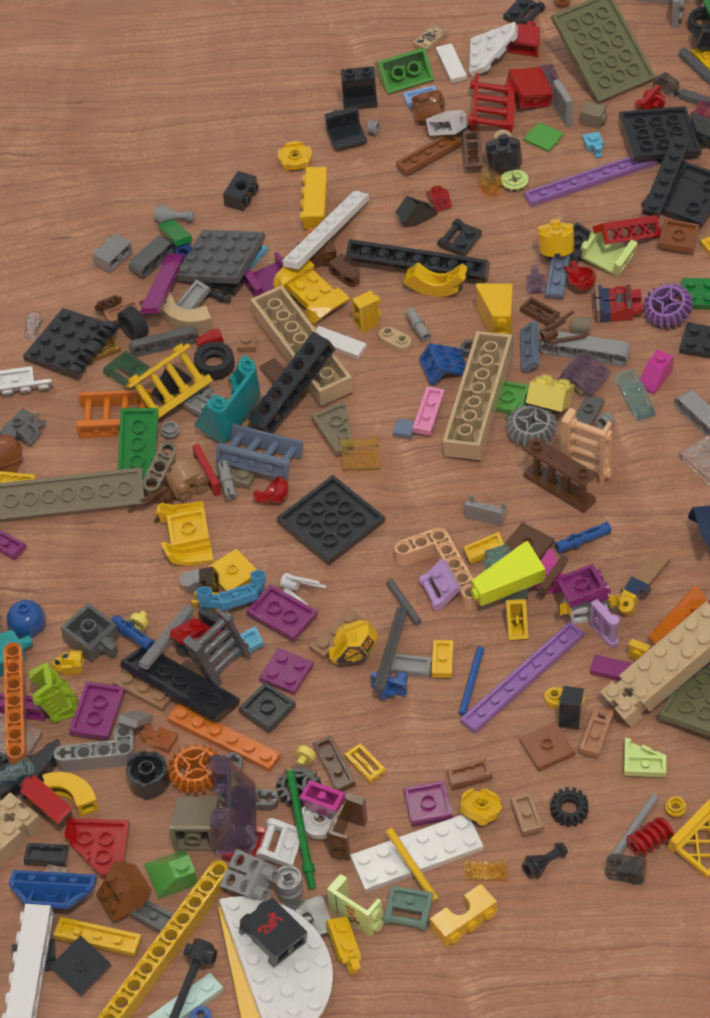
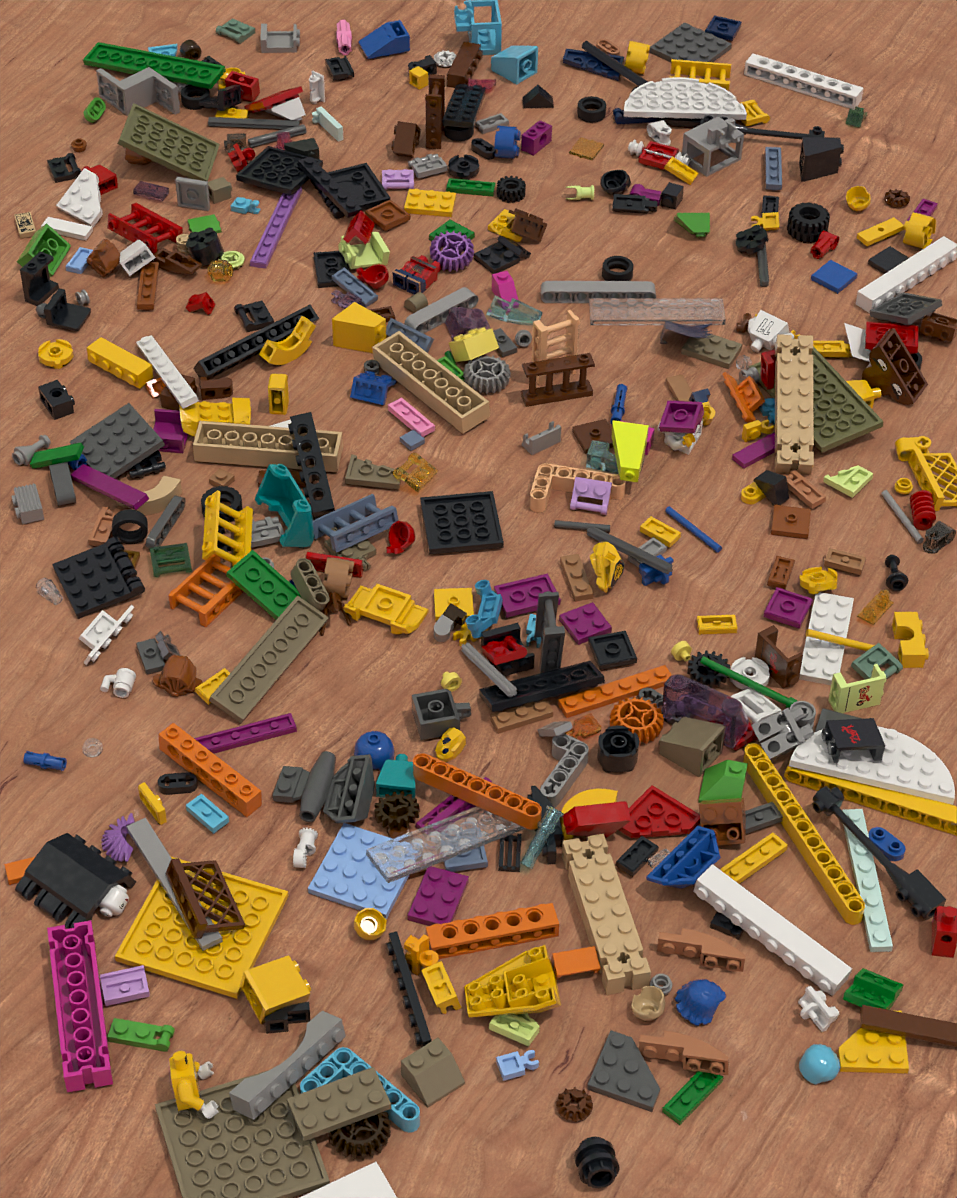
camera: 60 degrees left, 5 degrees down
lime piece [28,662,78,723] -> none
black plate [50,935,112,997] -> none
magenta plate [69,681,125,741] -> none
reddish brown gear [94,295,122,311] -> none
blue pin [112,615,155,651] -> none
light grey tile [176,279,211,309] -> none
red cone [196,328,224,347] -> none
light grey pin [217,460,237,500] -> none
white plant [280,573,327,605] -> none
dark pink slope [300,780,346,815] -> none
reddish brown tile [312,736,356,792] -> none
yellow hinge [326,916,361,975] -> none
tan plate [379,327,412,353] -> none
pearl dark grey slope [395,196,438,226] -> none
light grey pin [405,308,431,342] -> none
medium lavender tile [460,622,585,734] -> none
yellow plate [463,532,506,564] -> none
red panel [506,67,553,109] -> none
yellow slope [506,599,529,640] -> none
yellow brick [538,219,574,257] -> none
reddish brown plant [539,310,587,345] -> none
reddish brown tile [539,555,568,596] -> none
black tyre [551,787,588,827] -> none
lavender plate [590,599,620,648] -> none

